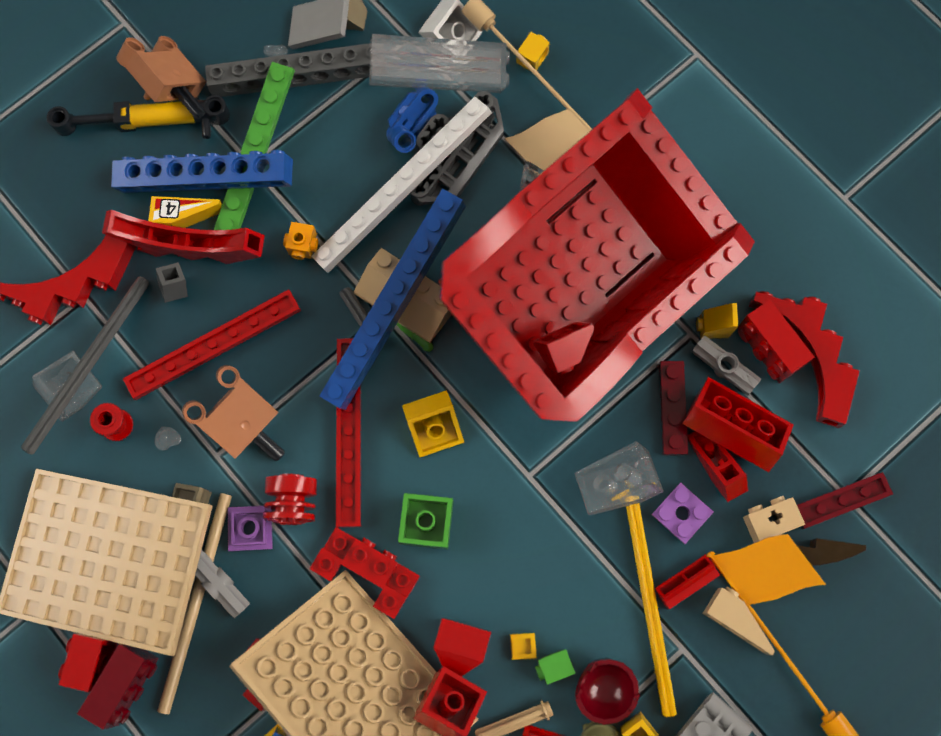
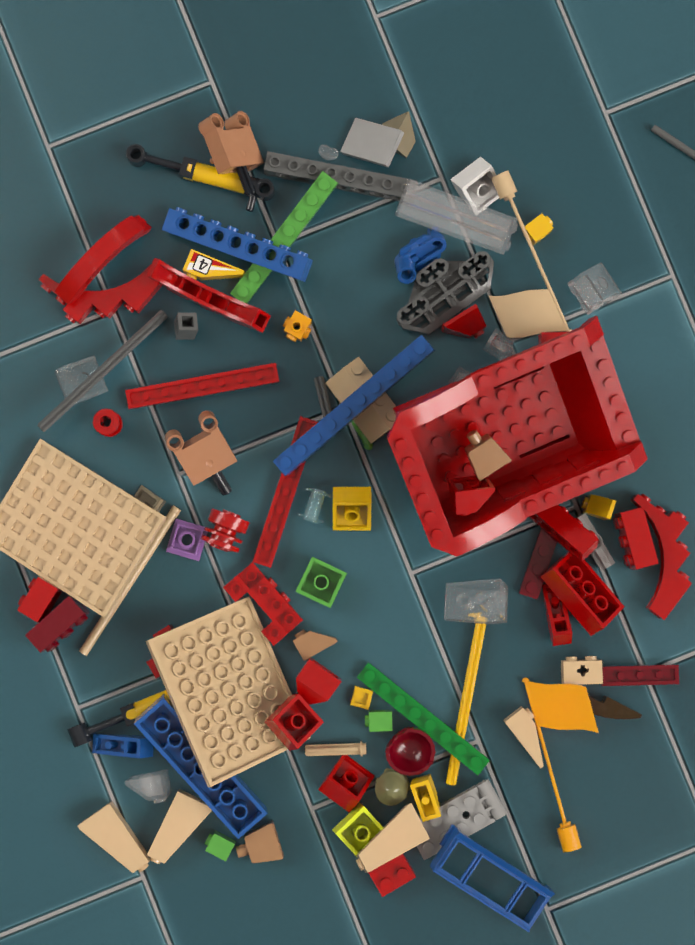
camera: 15 degrees right, 10 degrees up
clear piece [155,427,181,451] -> none
light grey piece [195,550,250,618] -> none
white plate [312,97,492,273] -> none
medium lavender piece [651,482,713,545] -> none
red piece [655,554,720,609] -> none
none -> red arch [55,215,152,304]
none -> medium nougat slope [293,630,338,661]
none -> clear light blue hose [298,488,331,523]
none -> green plate [356,662,490,775]
none -> red slope [441,304,486,339]
none -> medium nougat torso [464,430,512,481]
none -> red brick [529,505,599,562]
none -> clear slope [567,262,622,315]

